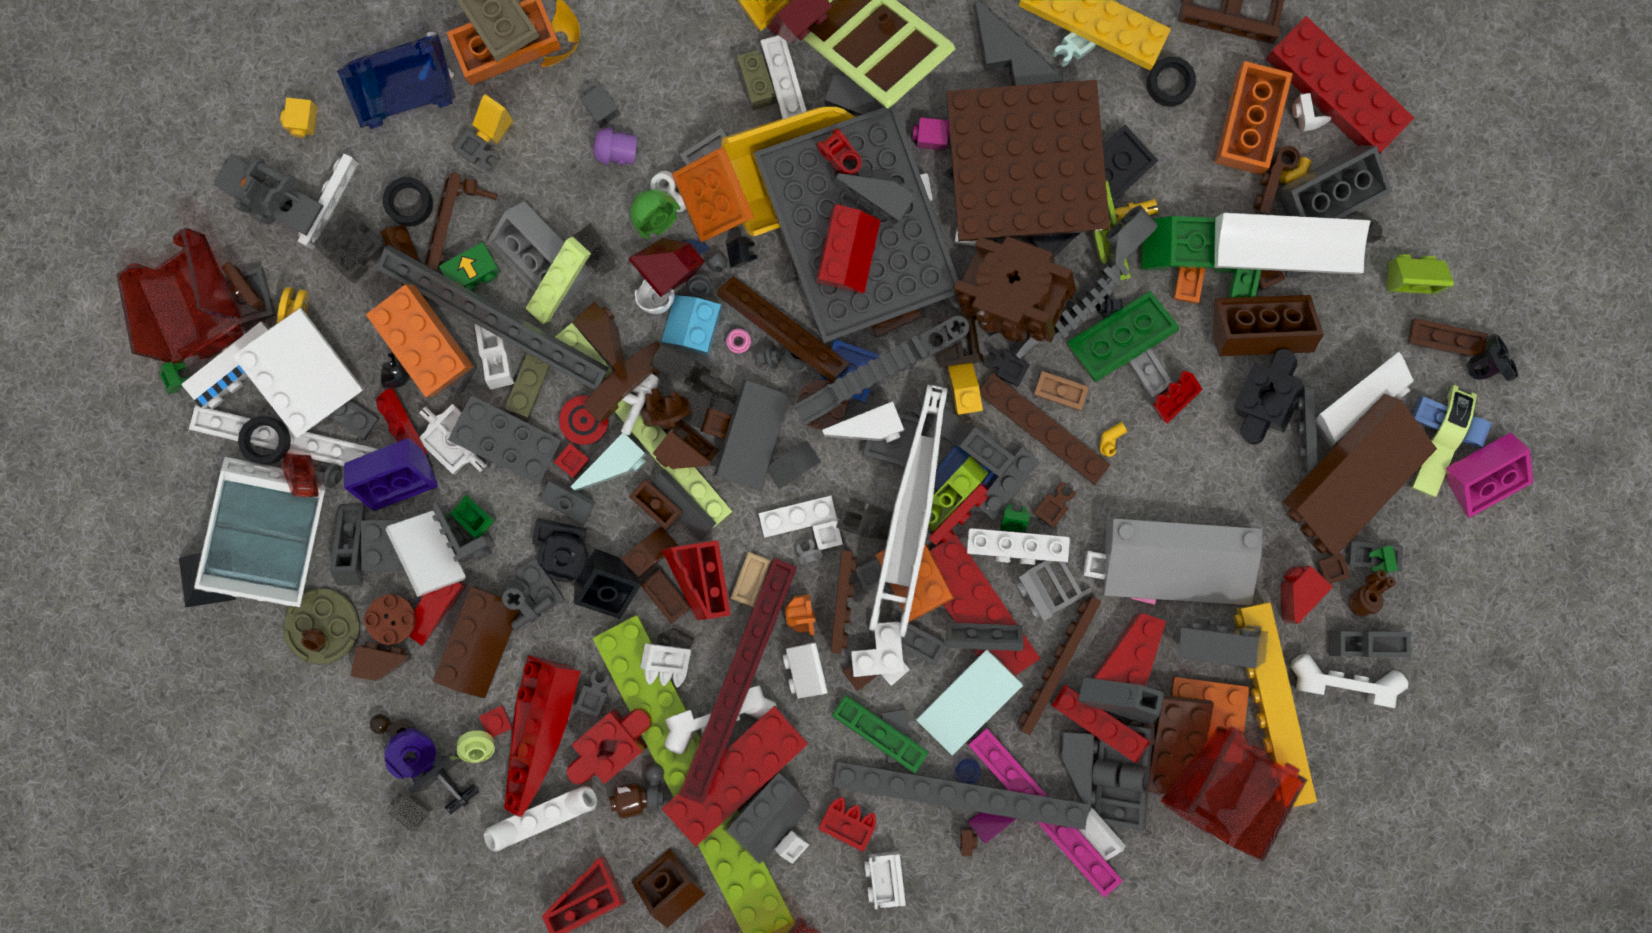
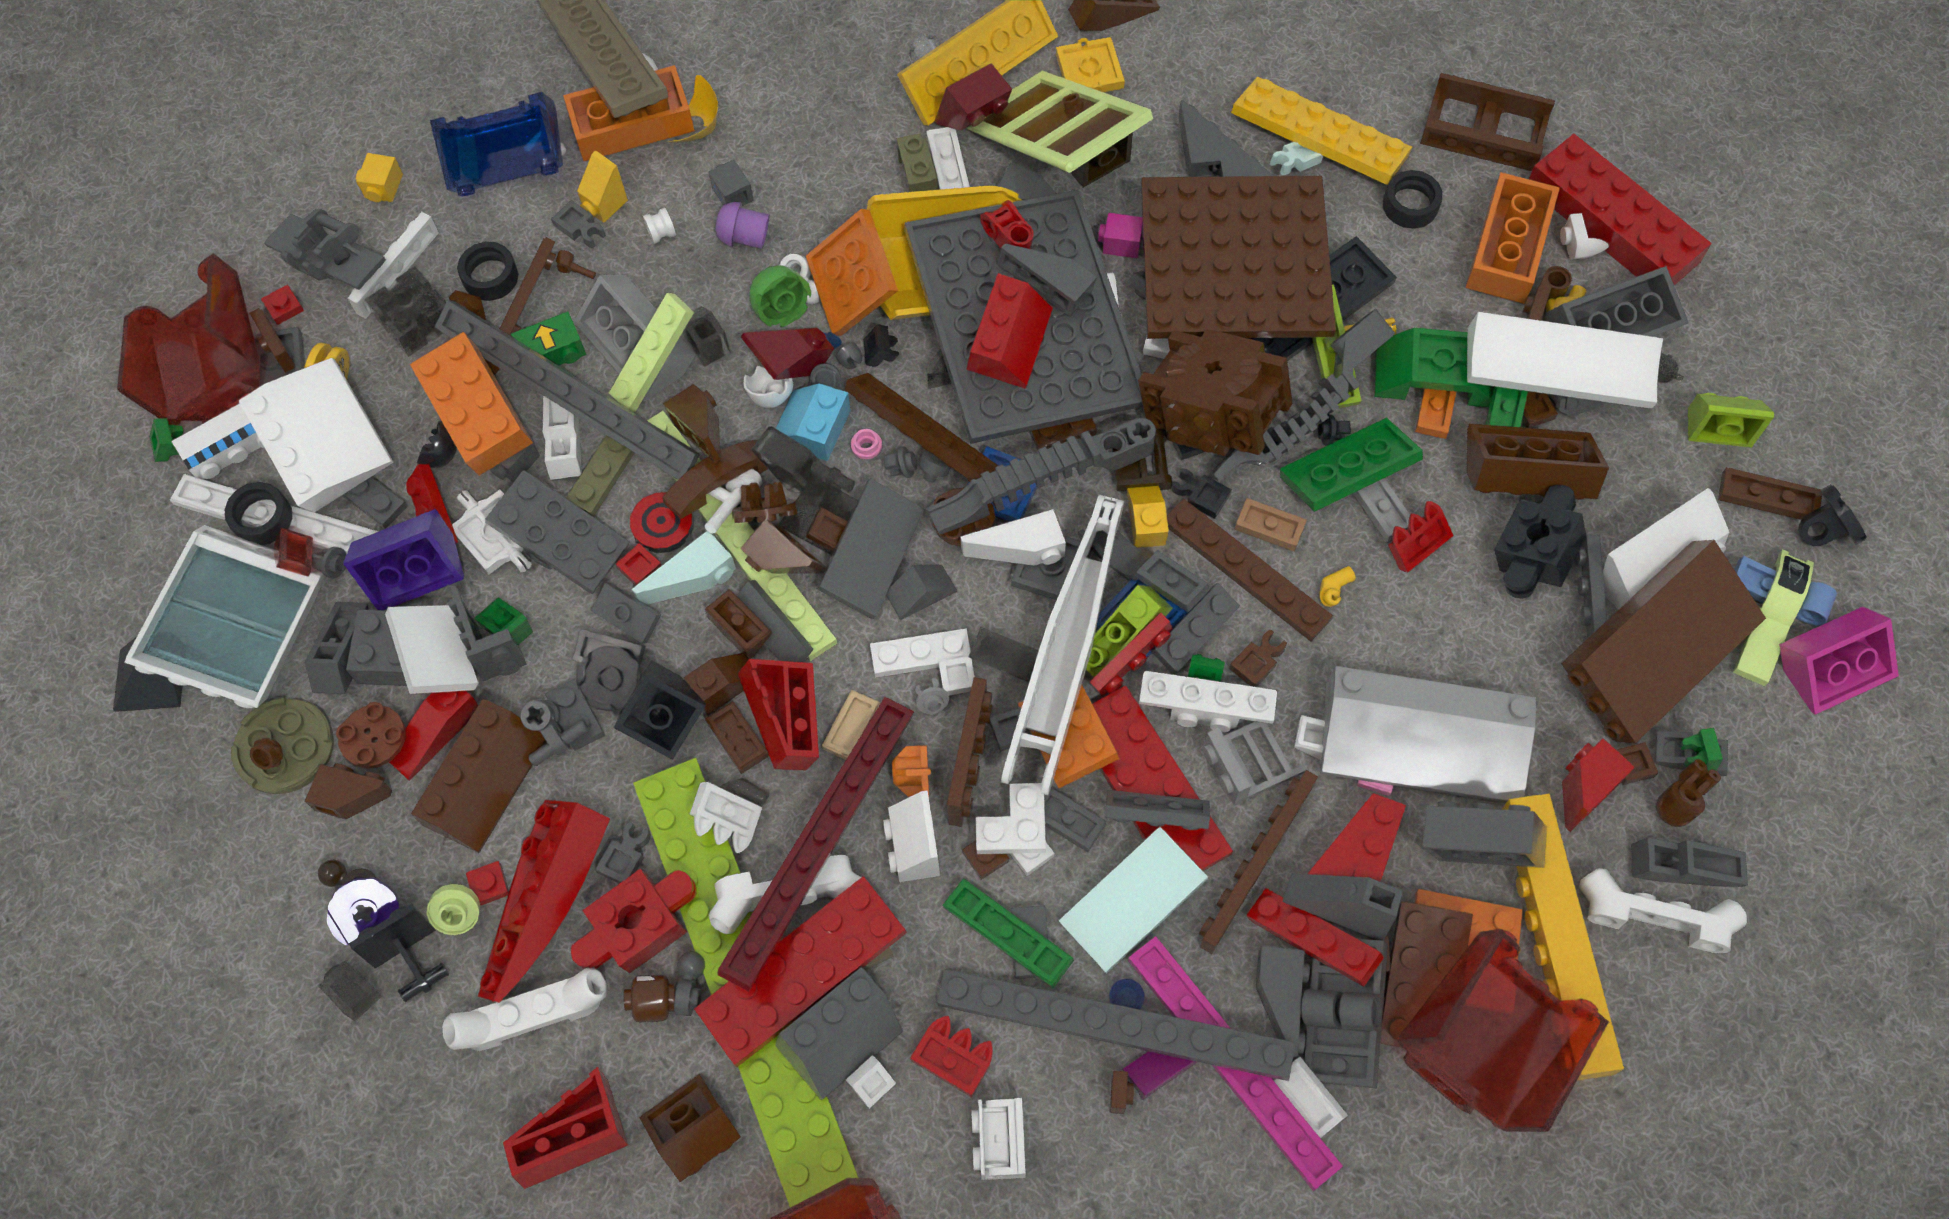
camera: 10 degrees right, 20 degrees down
none -> red plate [261,284,304,325]
none -> white wheel [643,208,676,244]

